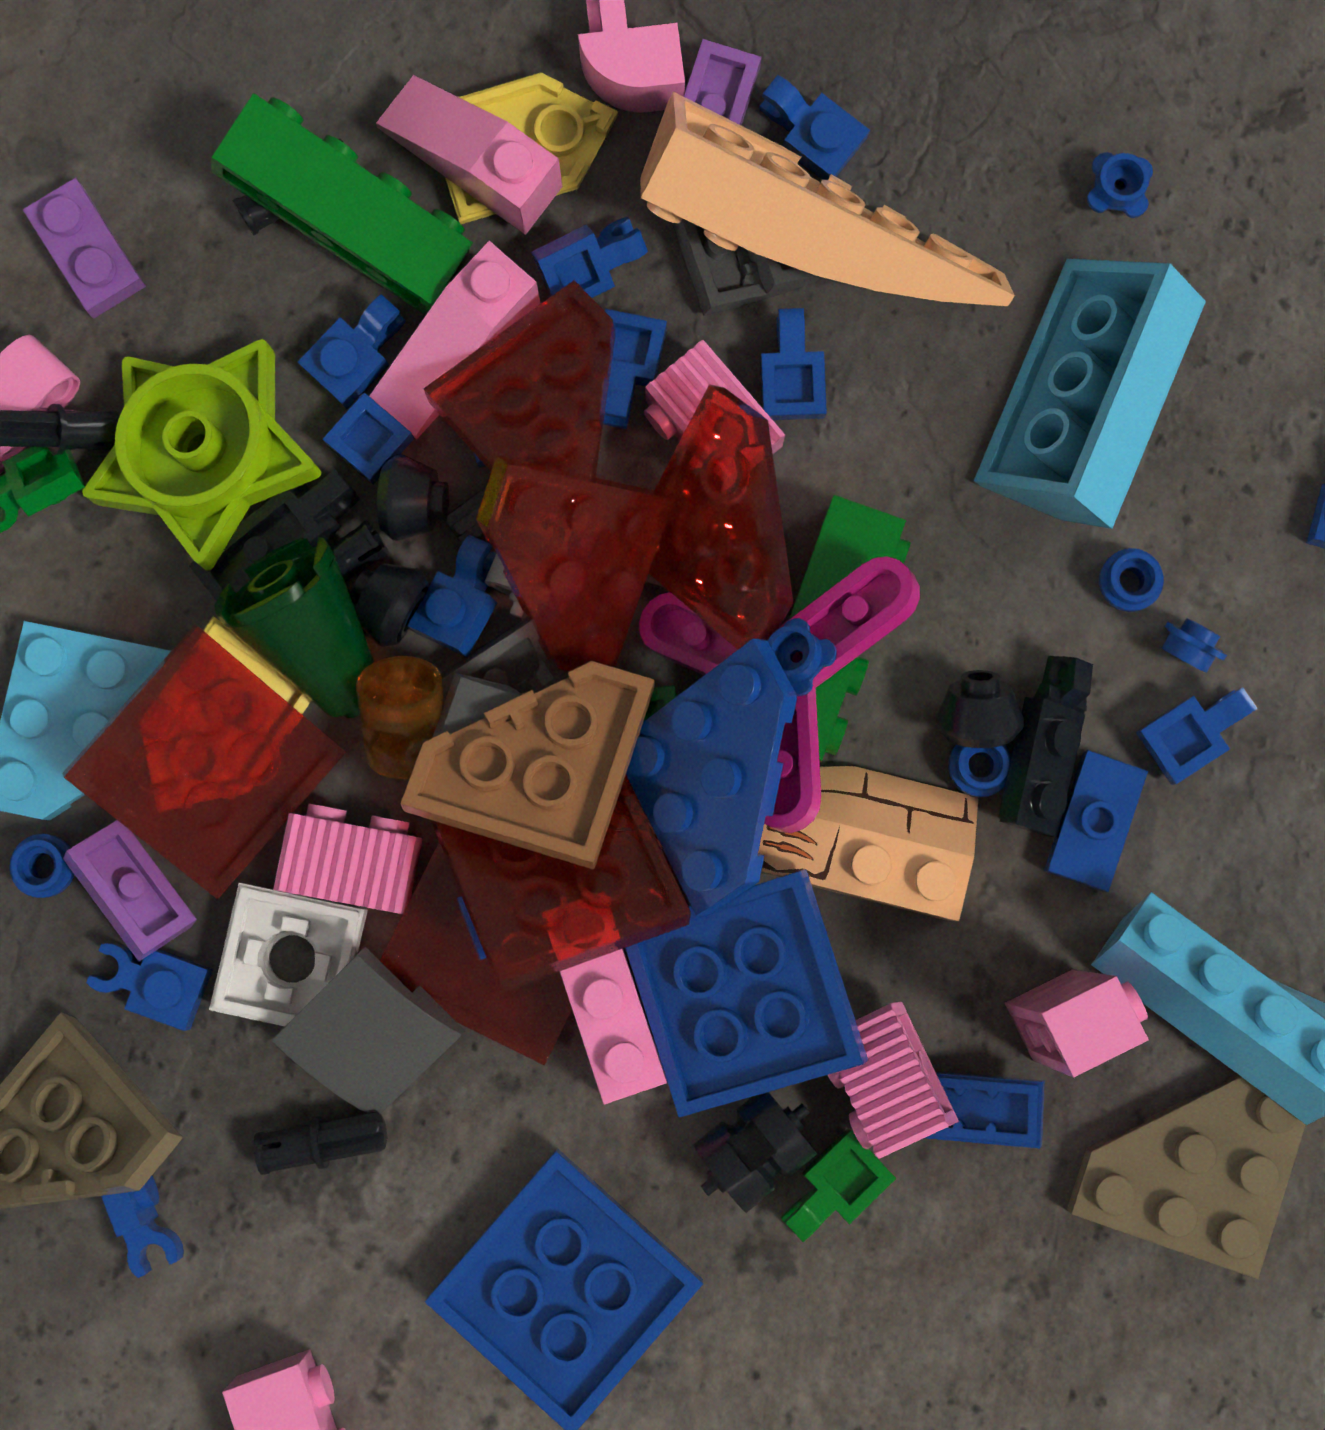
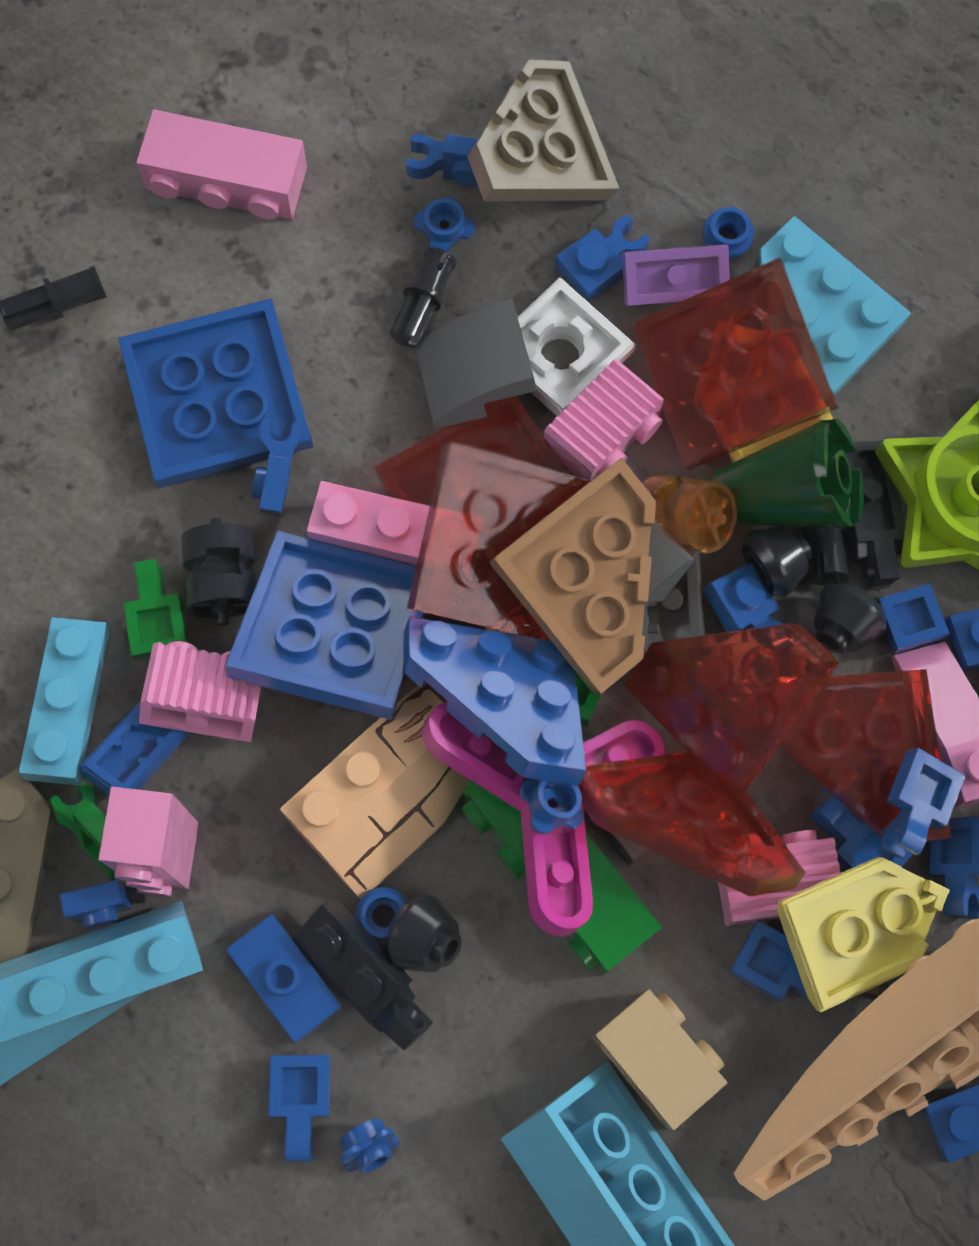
camera: 120 degrees right, 10 degrees down
blue plate [1099,548,1164,612] -> none
none -> medium azure plate [19,617,110,786]
none -> green plate [50,780,116,881]
none -> blue plate [60,880,133,929]
none -> blue plate [251,417,301,516]
none -> blue plate [414,197,475,254]
none -> tan brick [591,989,728,1131]
none -> light yellow tile [777,857,950,1012]
none -> blue plate [881,748,965,858]

